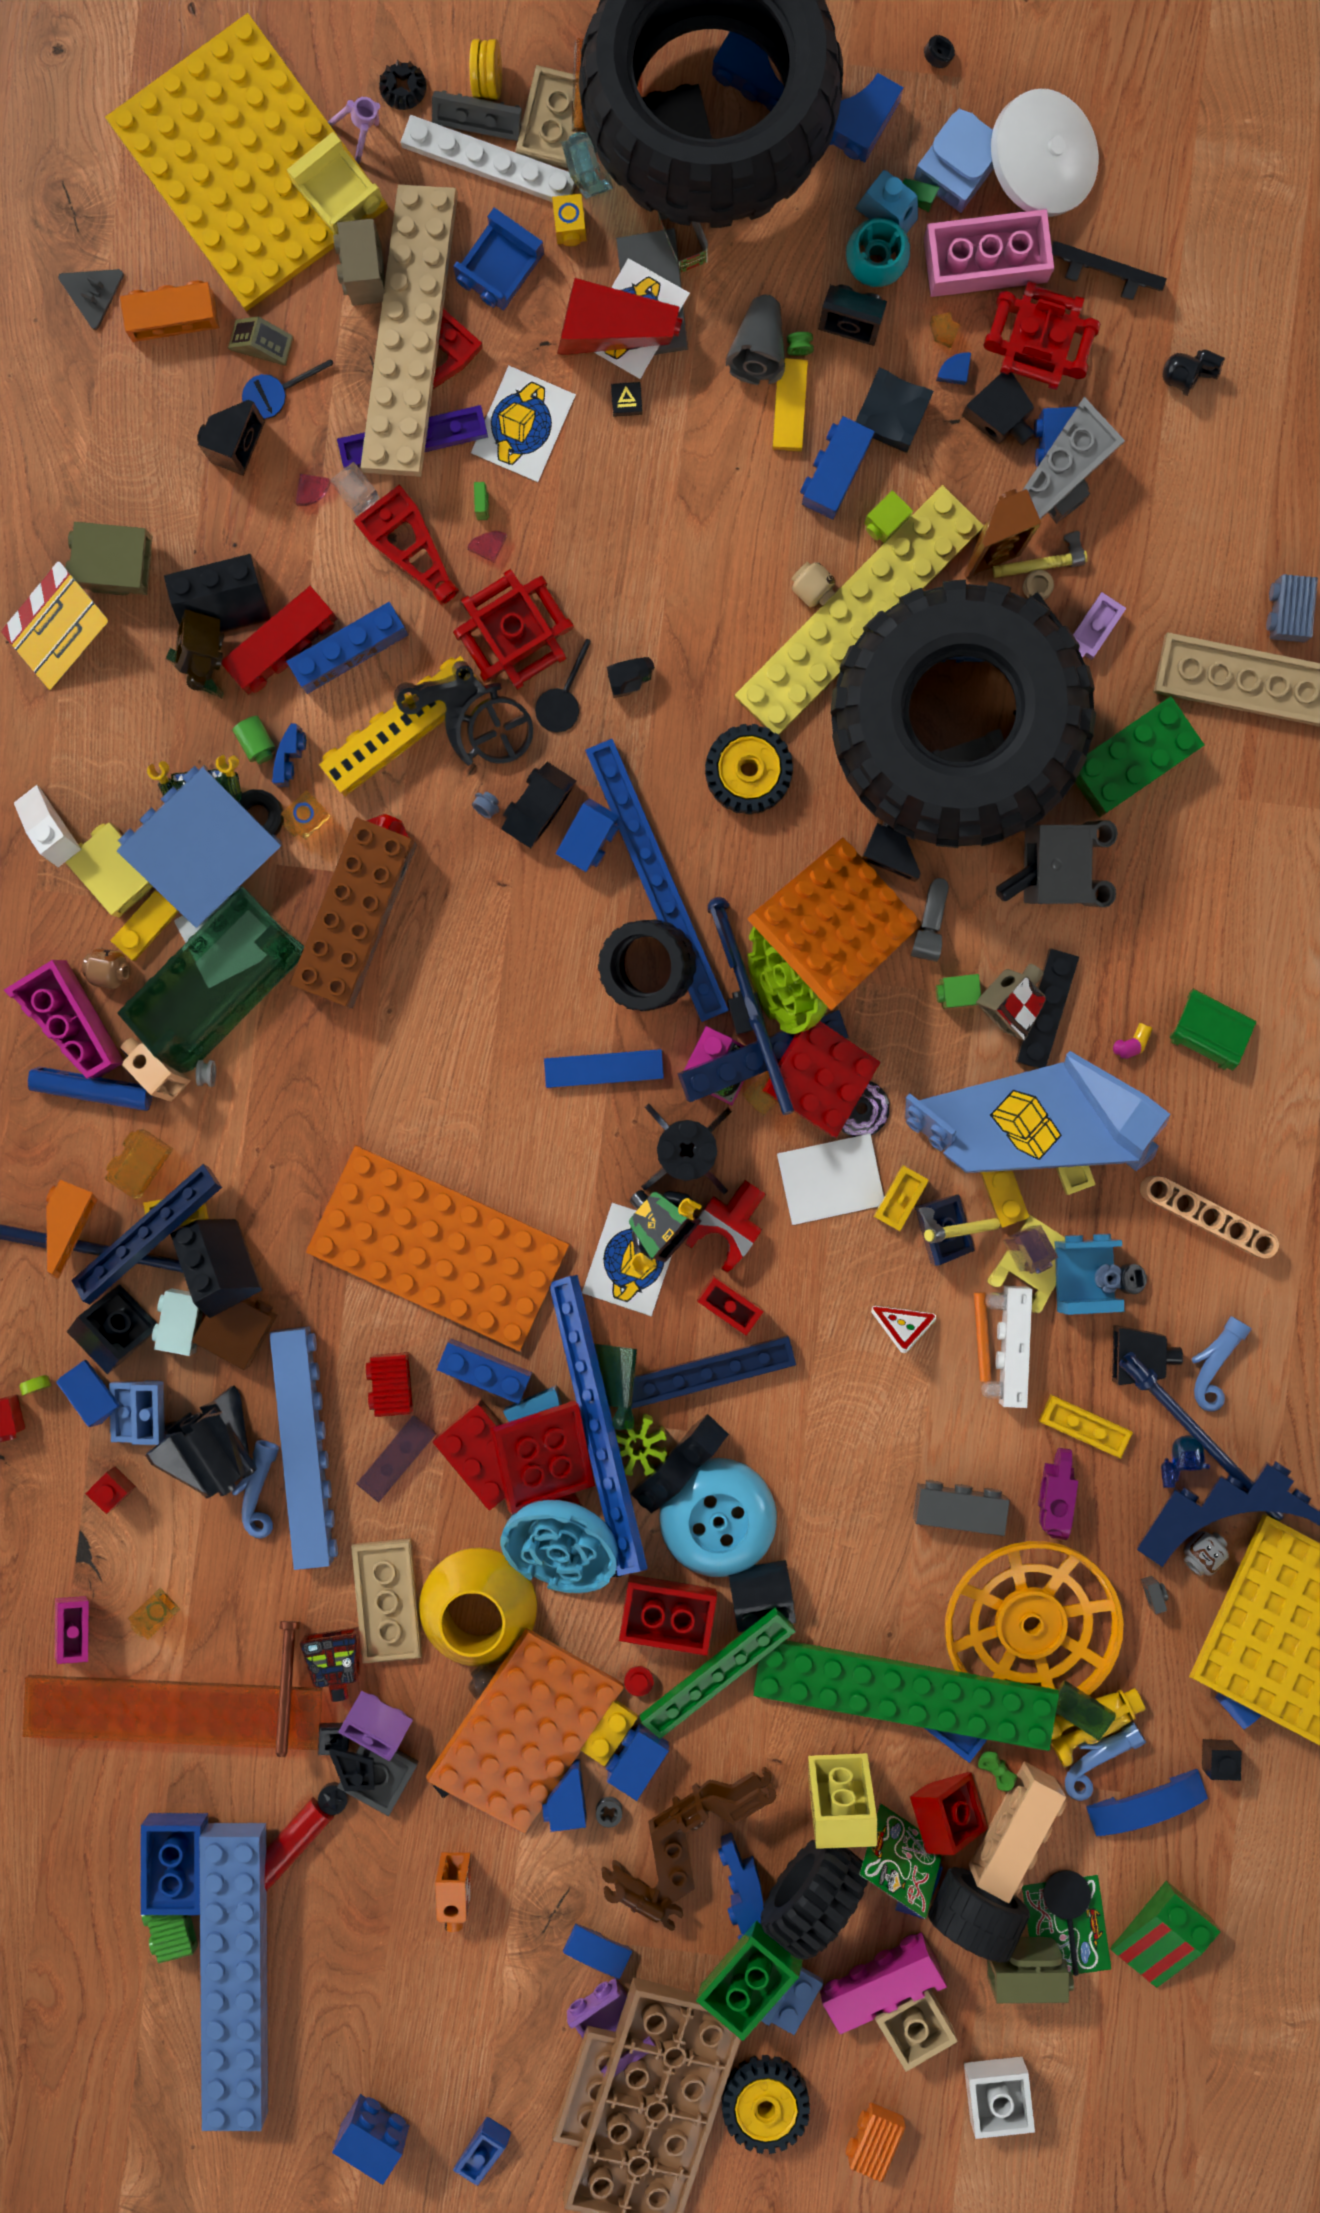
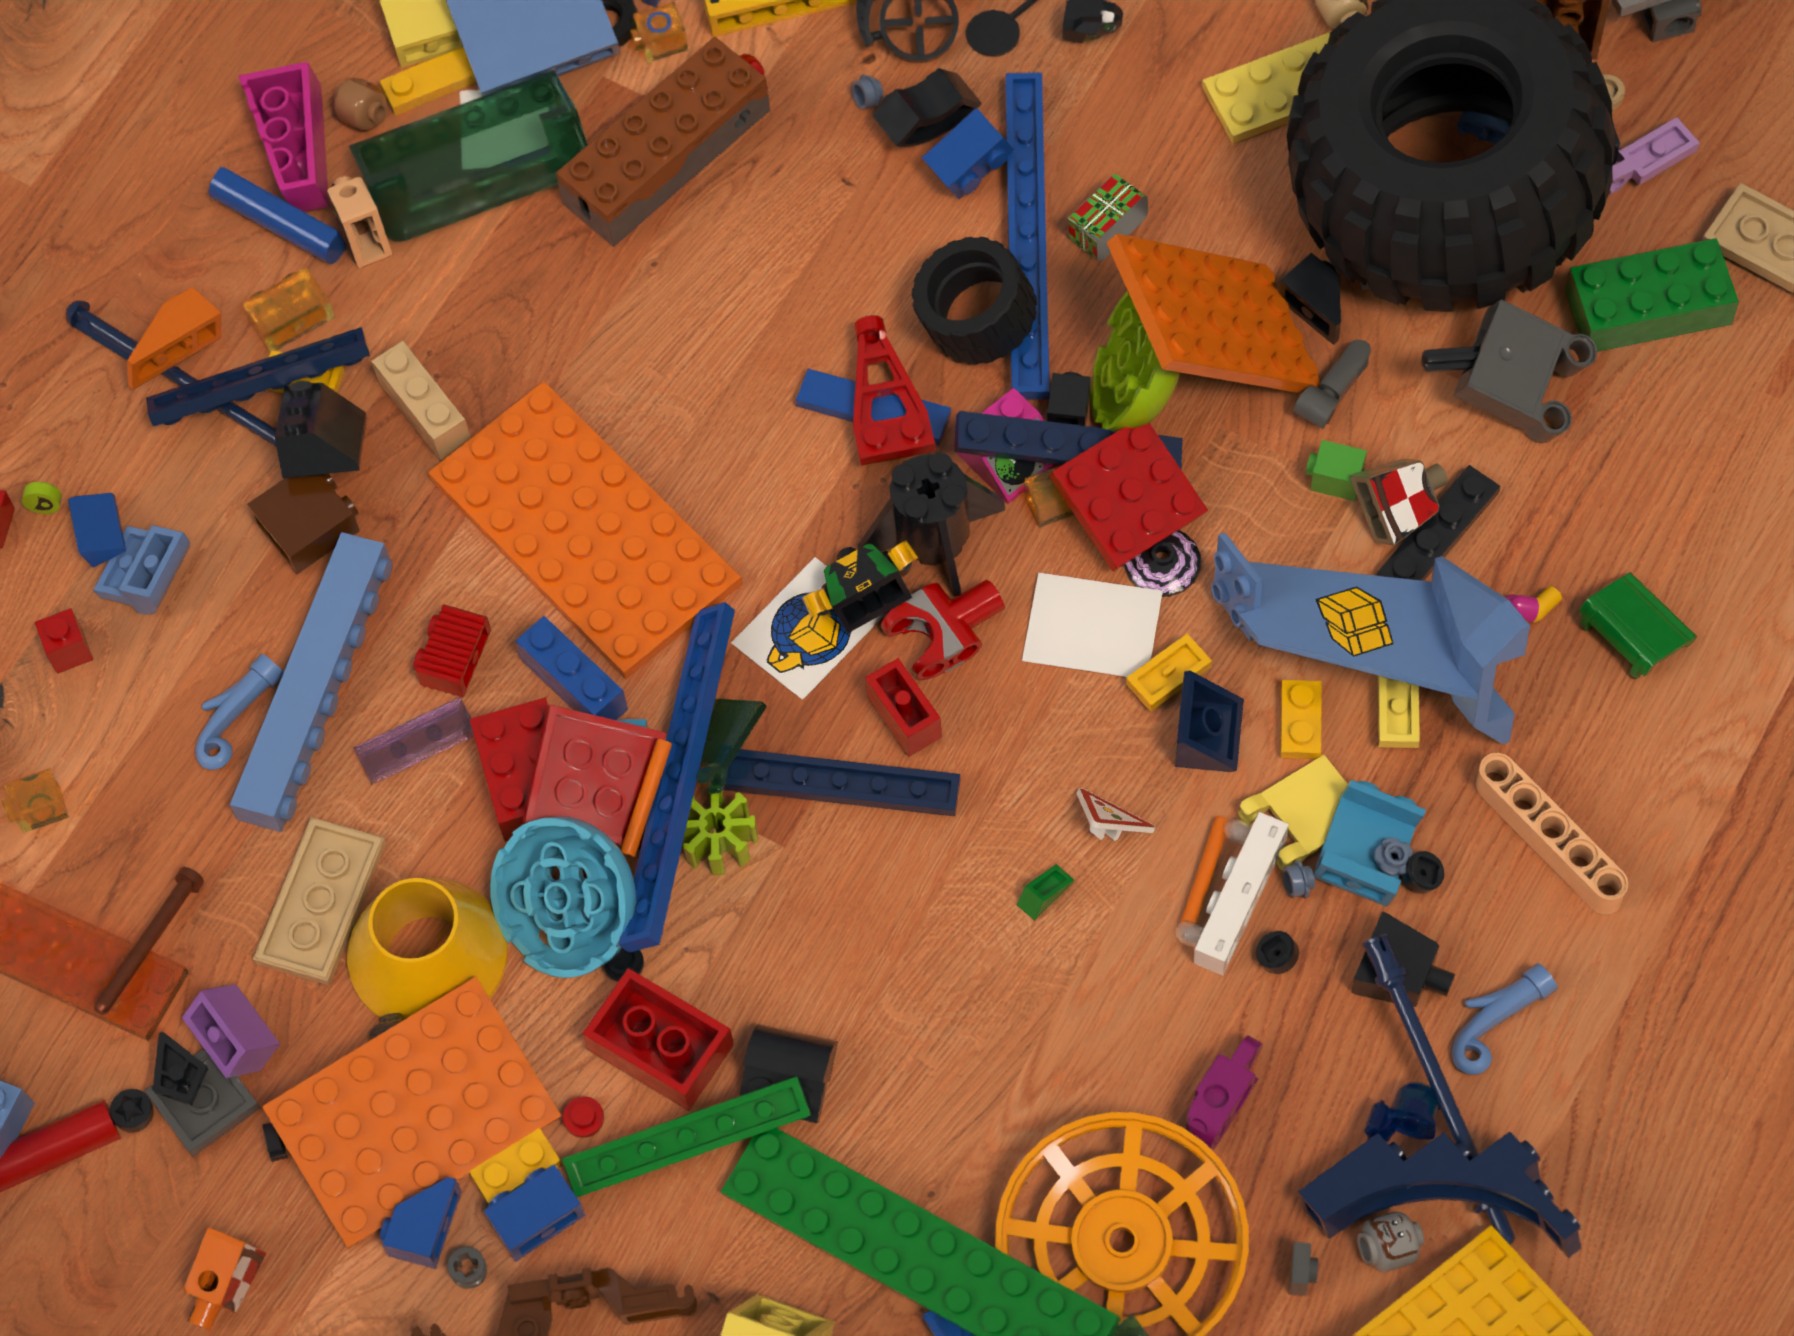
camera: 30 degrees right, 25 degrees down
black slope [66,1284,156,1374] -> none
black brick [145,1385,257,1499] -> none
light aqua brick [152,1288,203,1356] -> none
light grey bush [196,1060,216,1087] -> none
torso [300,1627,360,1702] -> none
black tile [318,1723,349,1755] -> none
black arch [630,1414,729,1514] -> none
medium azure brick [659,1458,777,1577] -> none
wheel [705,724,793,814] -> none
dark blue bar [707,897,794,1115] -> none
dark grey brick [913,1480,1010,1536] -> none
light yellow piece [919,1207,1000,1243] -> none
light yellow piece [993,531,1087,578] -> none
brick [1003,1225,1058,1274] -> none
yellow tile [1039,1394,1133,1459] -> none
none -> tan brick [372,341,471,461]
none -> orange bar [621,739,672,858]
none -> red plate [853,315,936,466]
none -> green piece [1016,864,1074,921]
none -> piece [1067,174,1148,261]
none -> black tile [1256,931,1299,974]
none -> sand blue plate [1282,860,1315,899]

